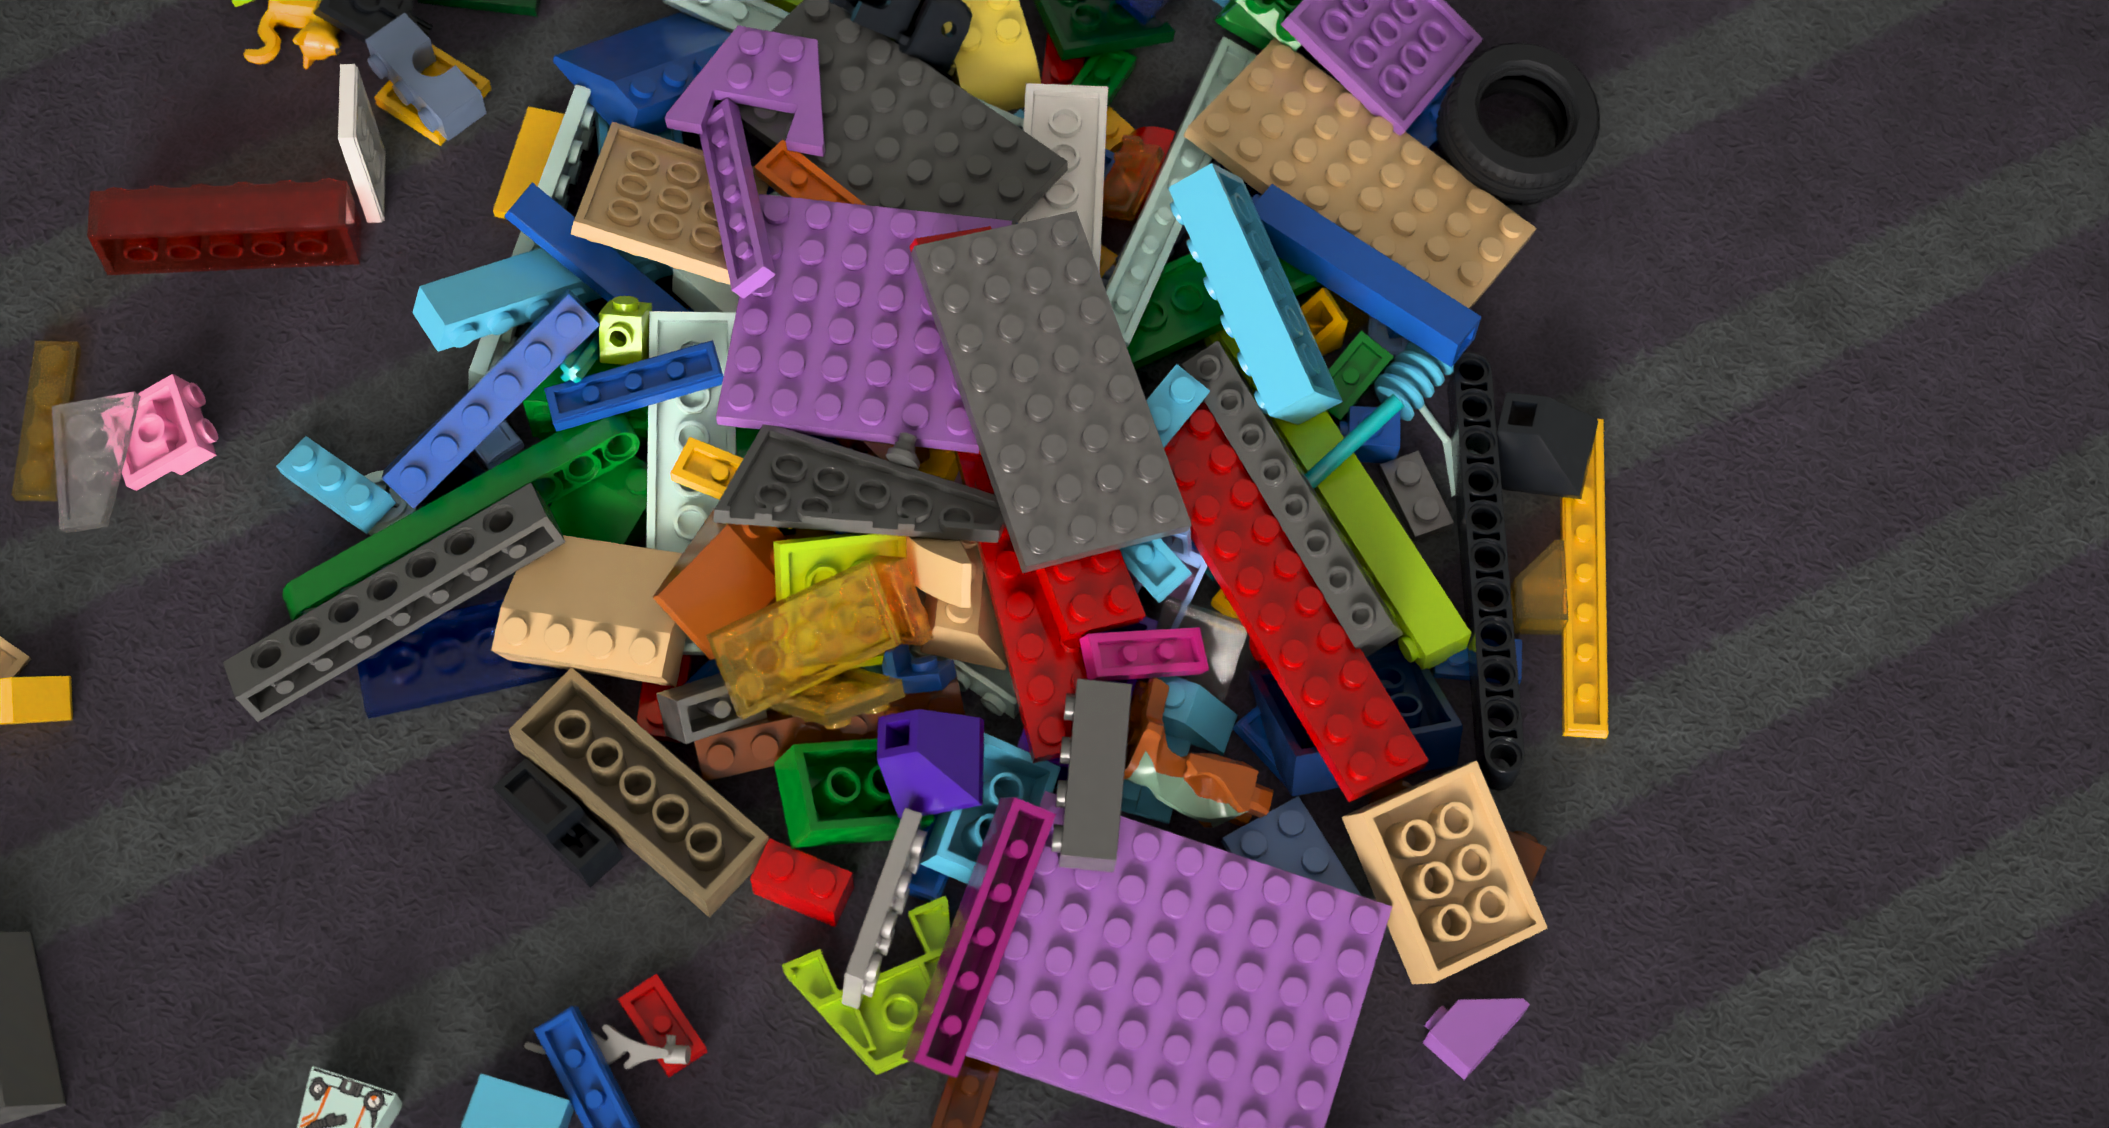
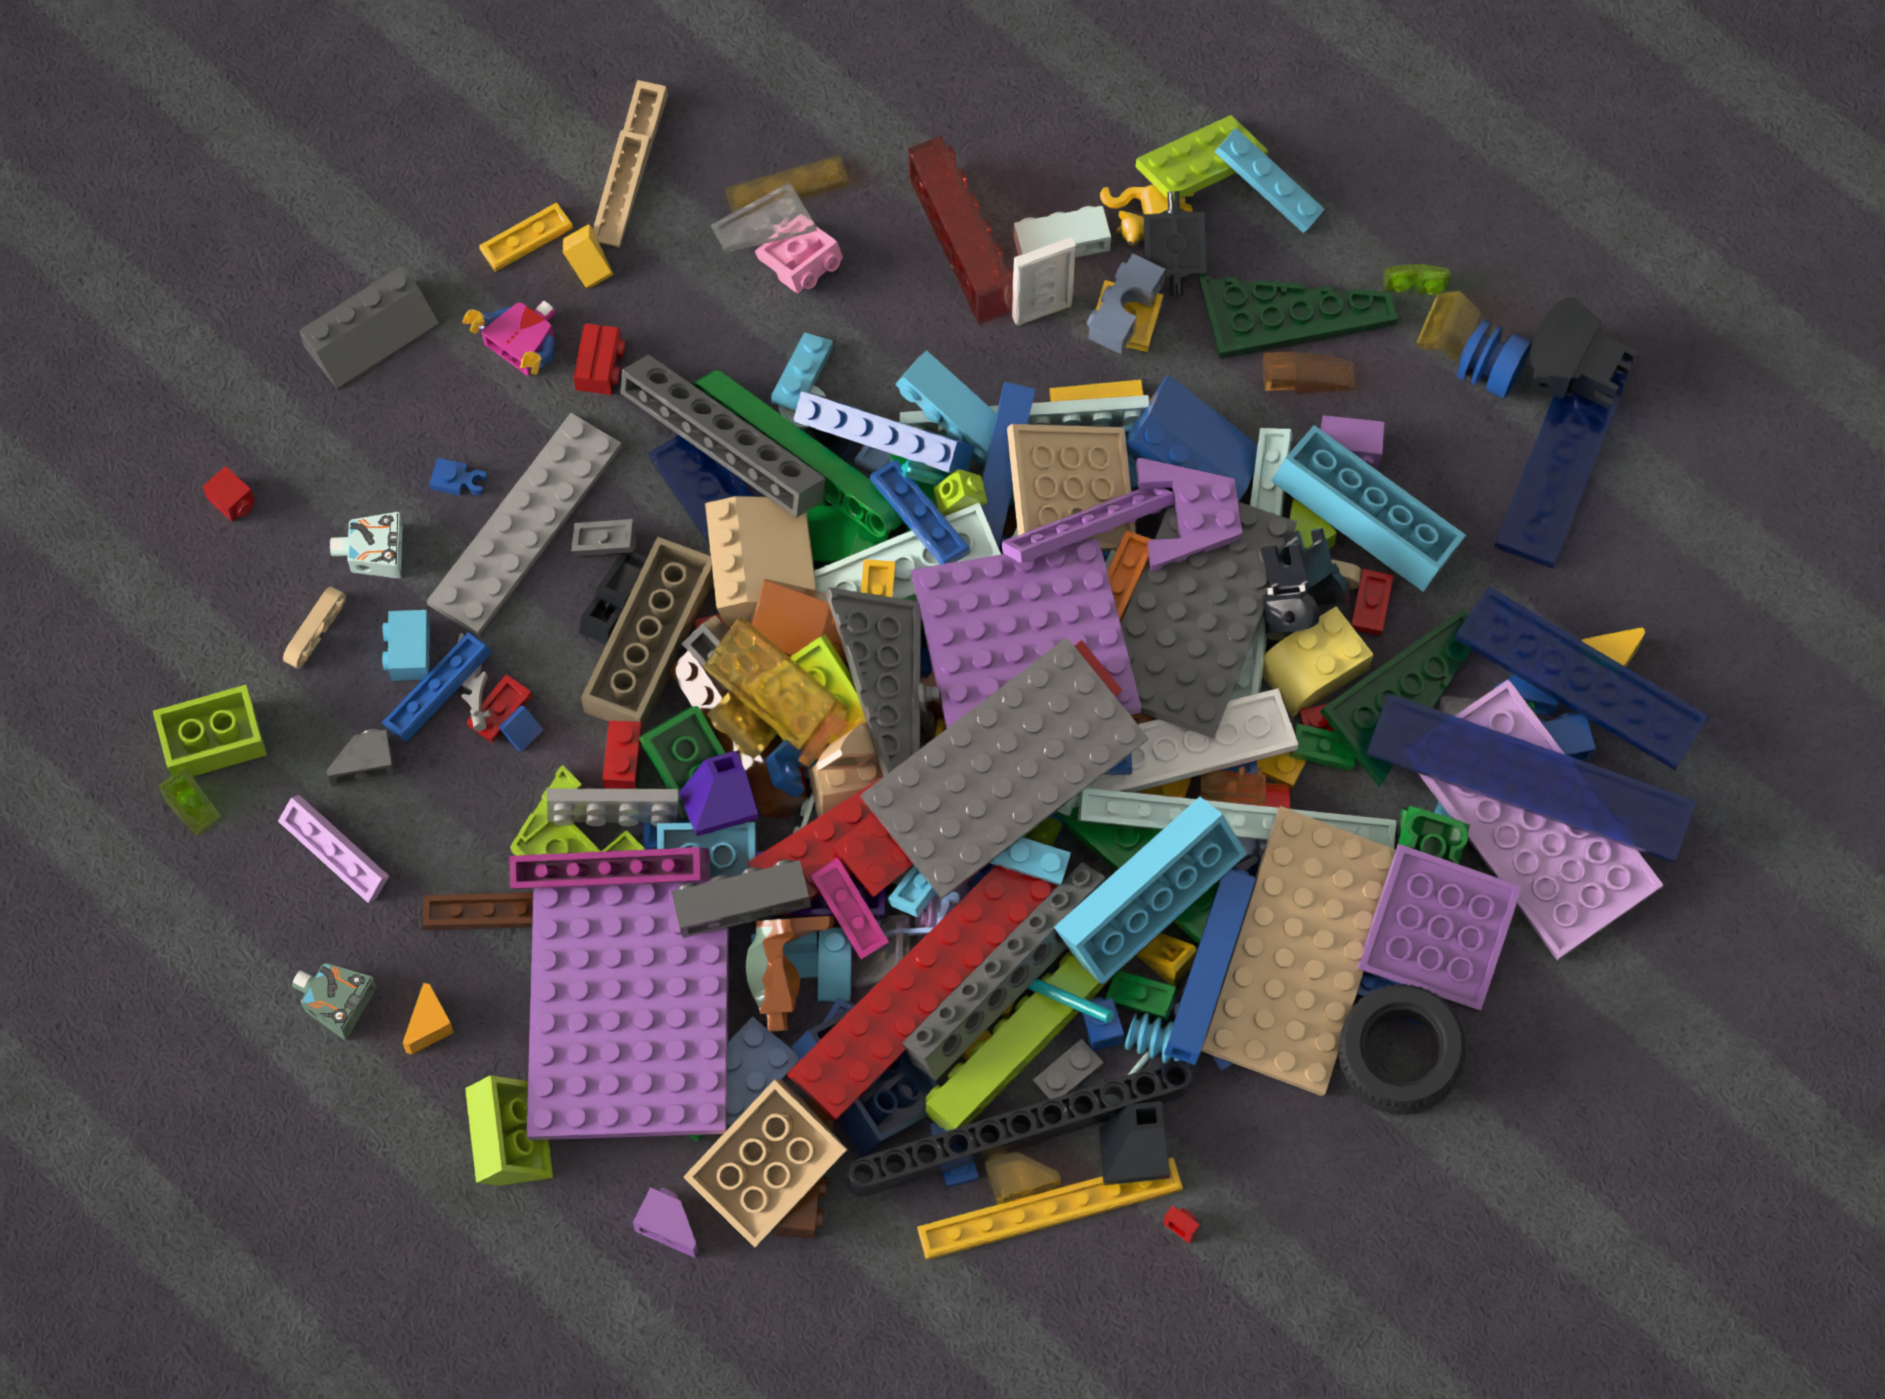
camera: 75 degrees right, 0 degrees up
none -> light grey plate [427,413,622,636]
none -> blue plate [429,458,488,495]
none -> torso [462,301,556,376]
none -> blue tile [498,706,544,752]
none -> flat silver plate [571,519,637,557]
none -> red brick [573,323,626,395]
none -> light aqua brick [1014,206,1111,257]
none -> red plate [1163,1205,1199,1243]

